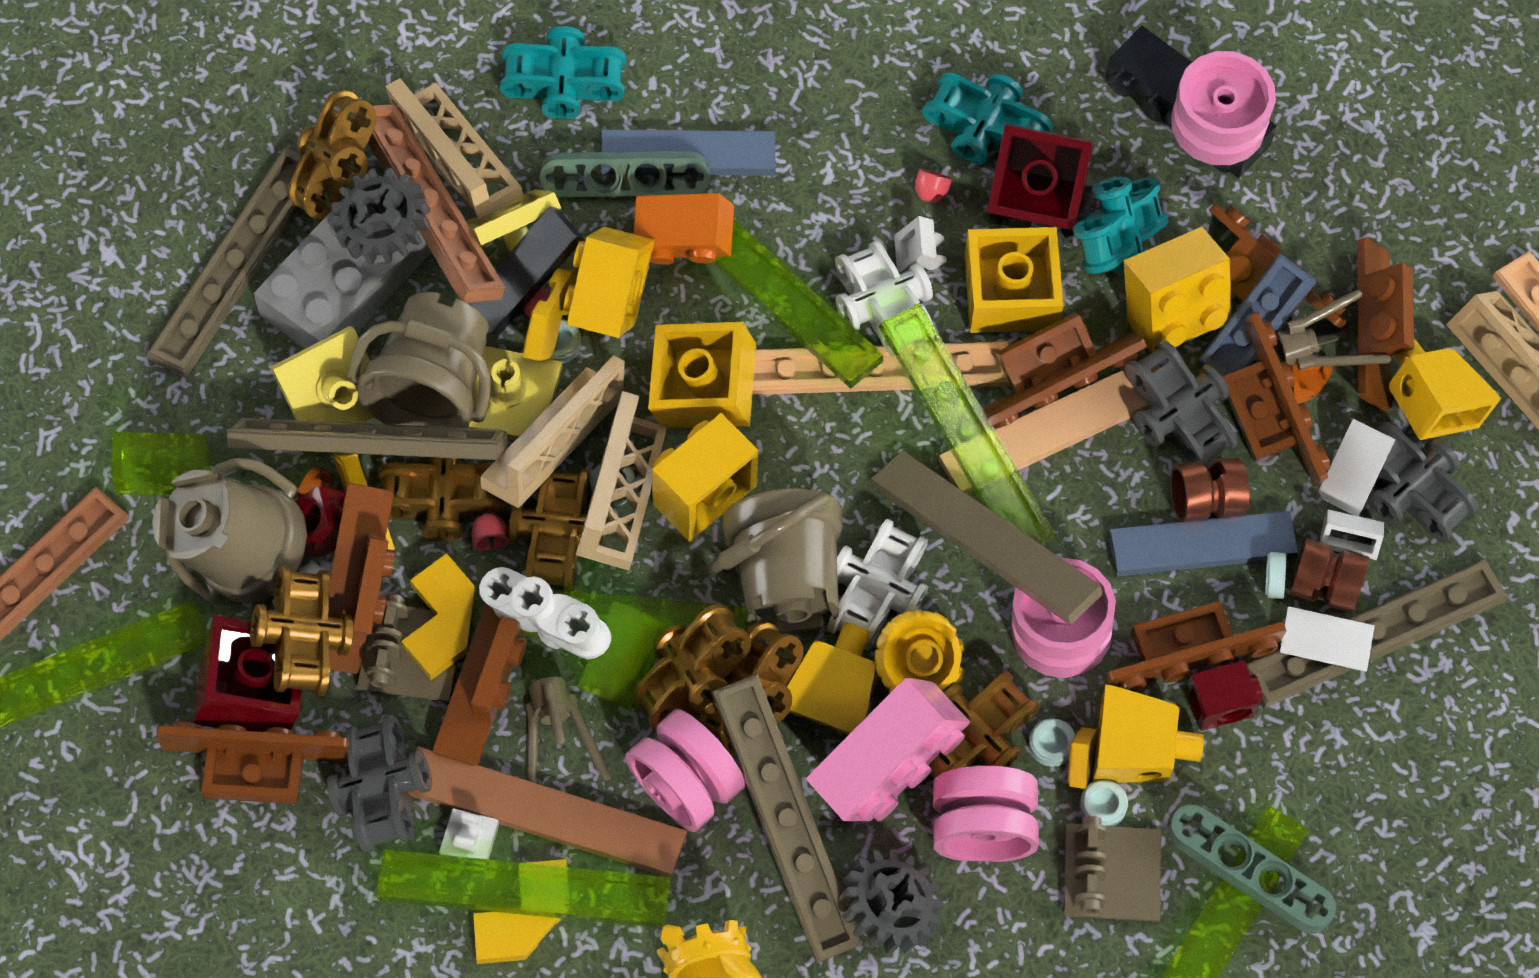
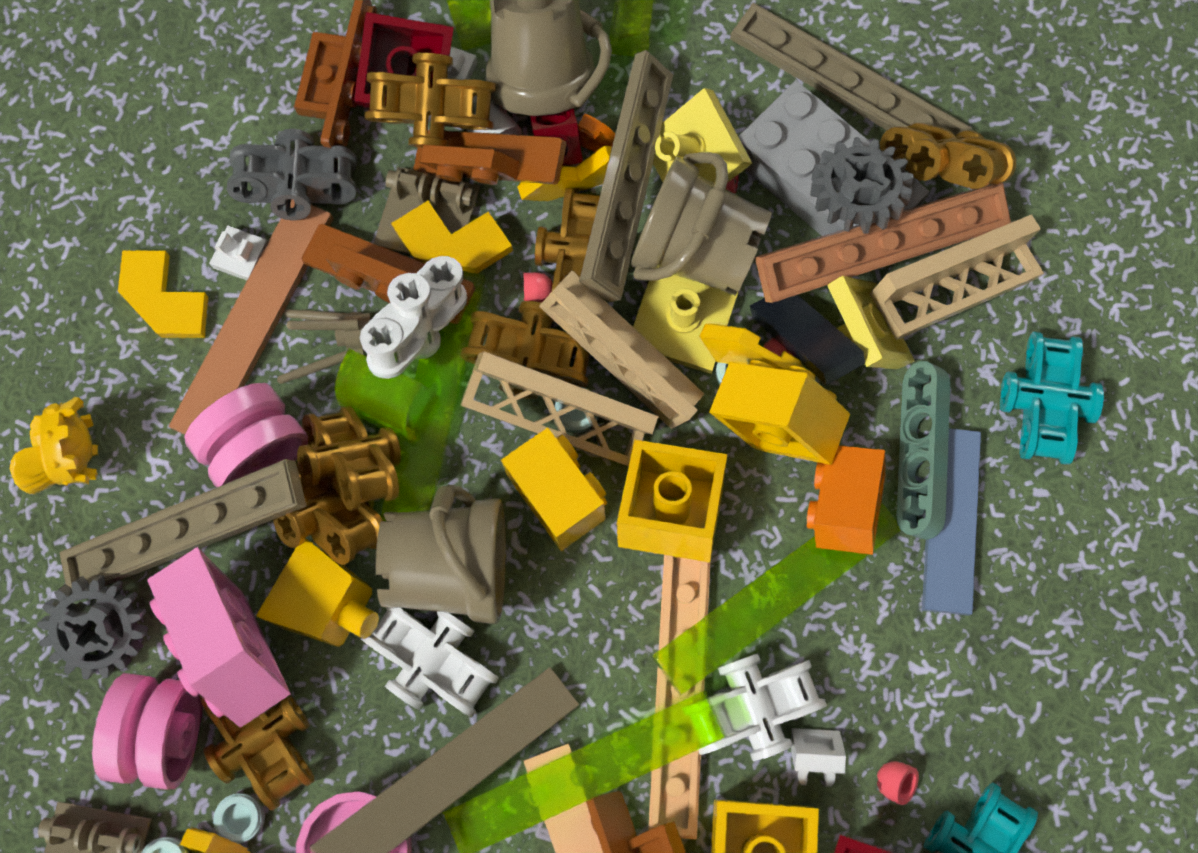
camera: 105 degrees right, 10 degrees up
clear neon green tile [376,849,671,928] -> none
yellow hair [875,610,965,693] -> none

